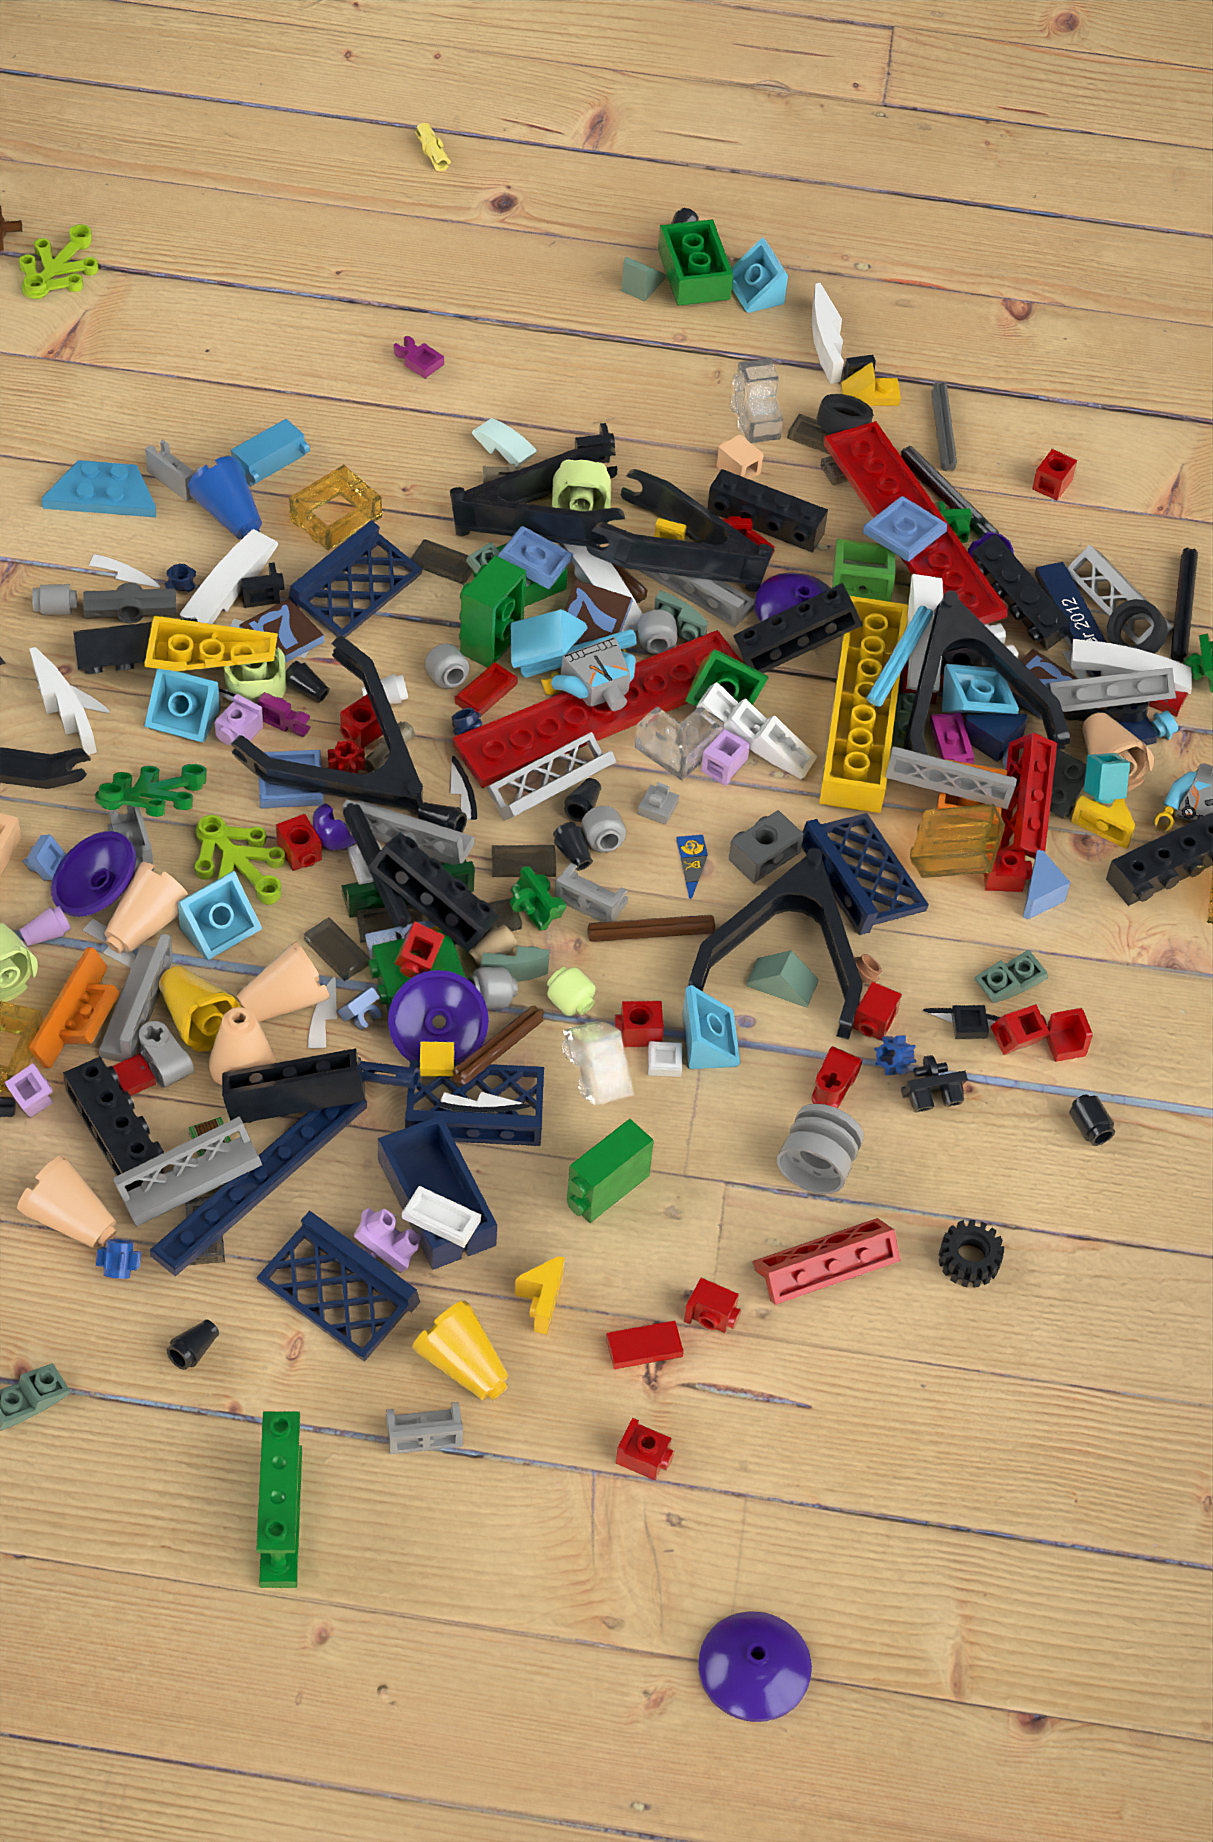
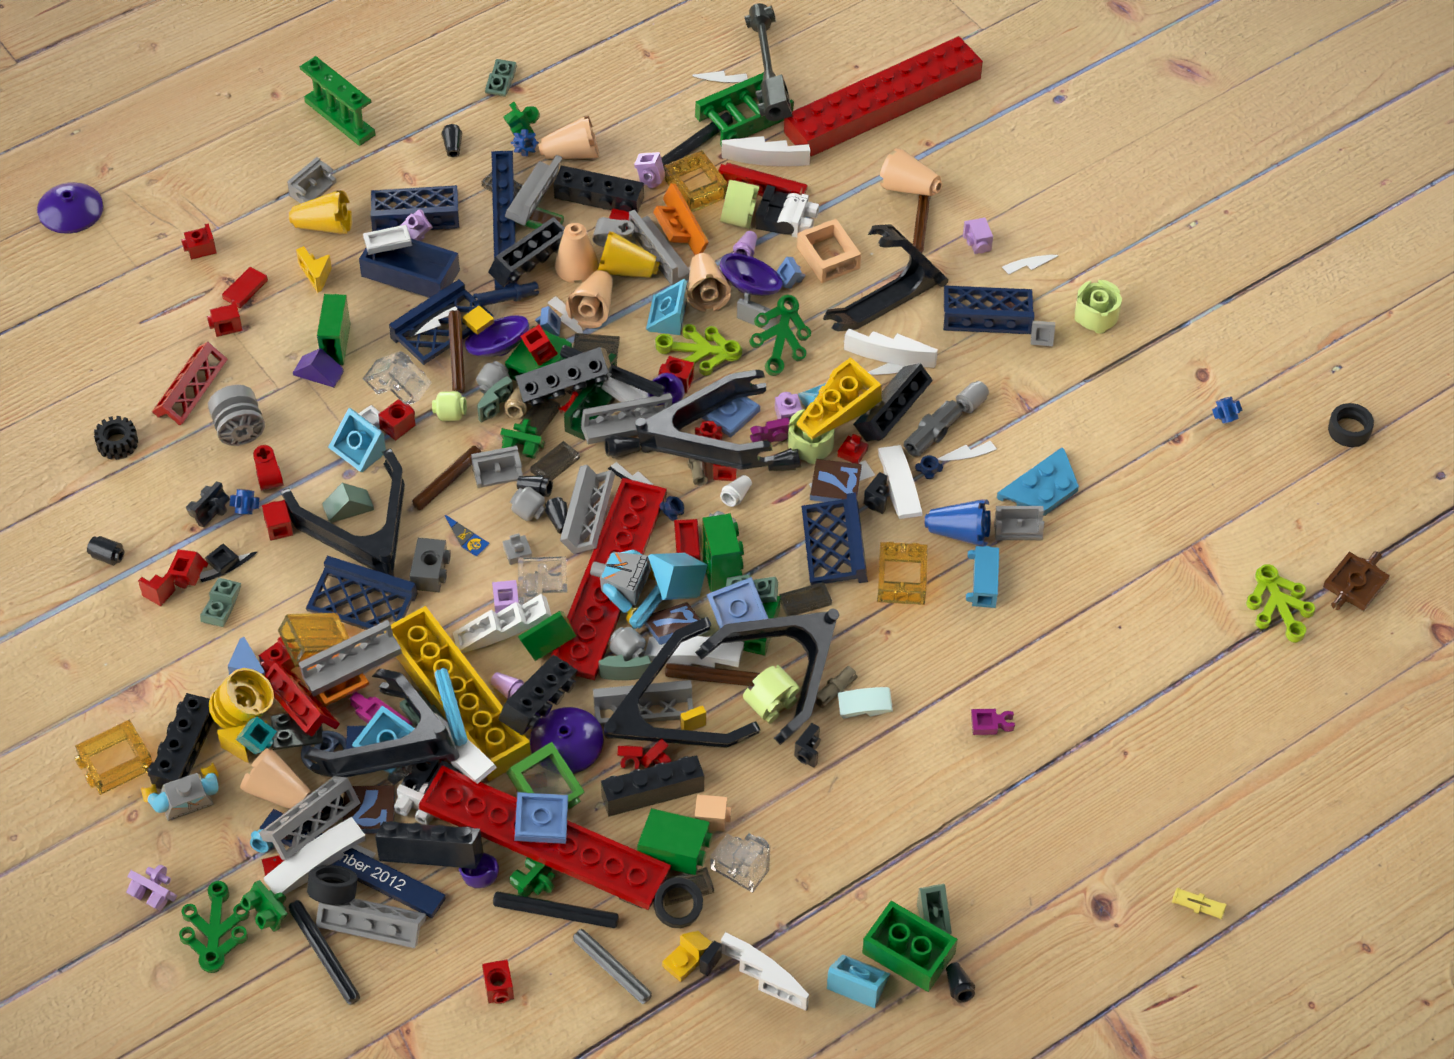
camera: 140 degrees right, 0 degrees up
nougat plate [854,954,882,984] -> none
none -> yellow wheel [209,668,274,729]
none -> dark purple slope [293,348,344,388]
none -> lavender cone [490,672,524,700]
none -> green hips [503,102,540,136]
none -> green brick [637,808,713,875]

